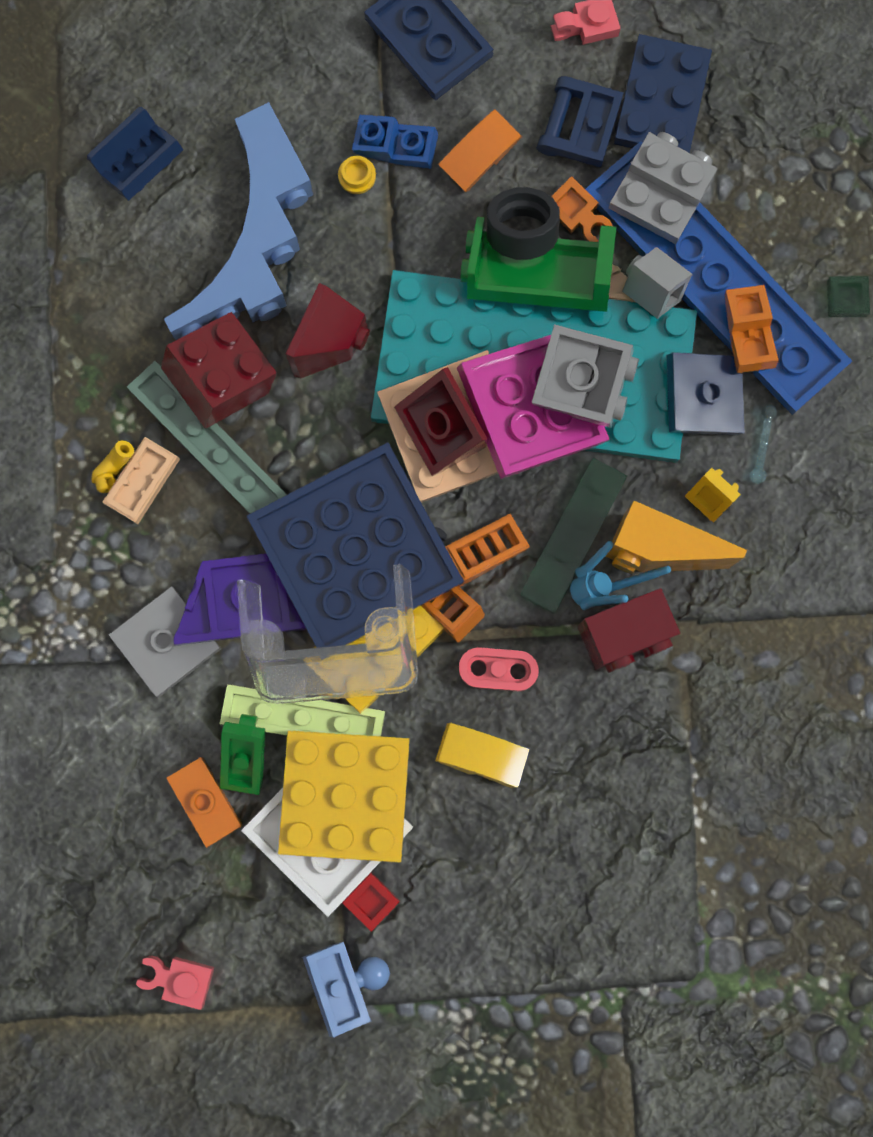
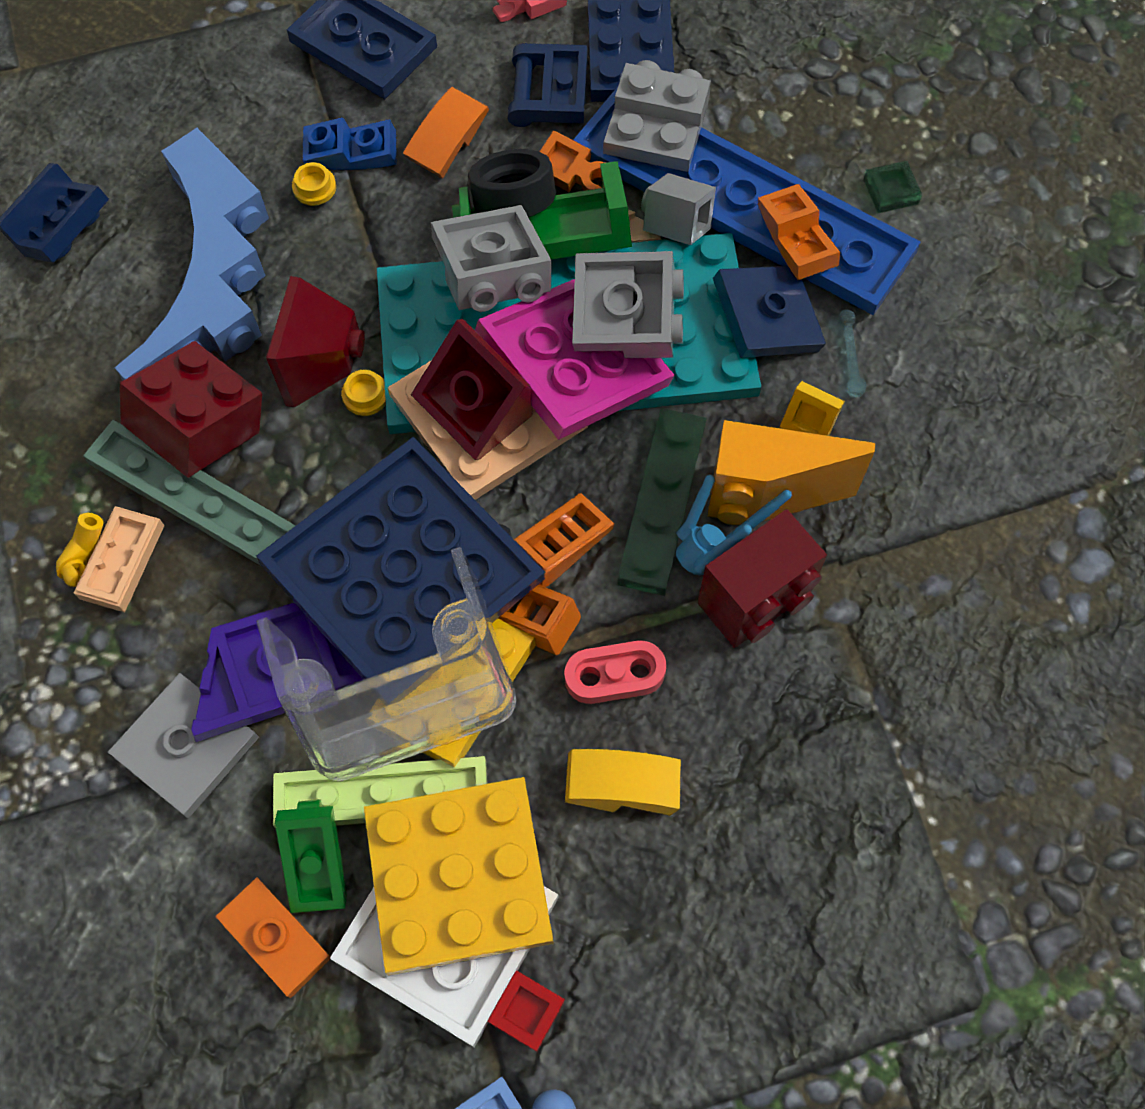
camera: 15 degrees left, 15 degrees down
none -> yellow plate [341,370,386,416]
none -> light grey plate [431,205,551,312]

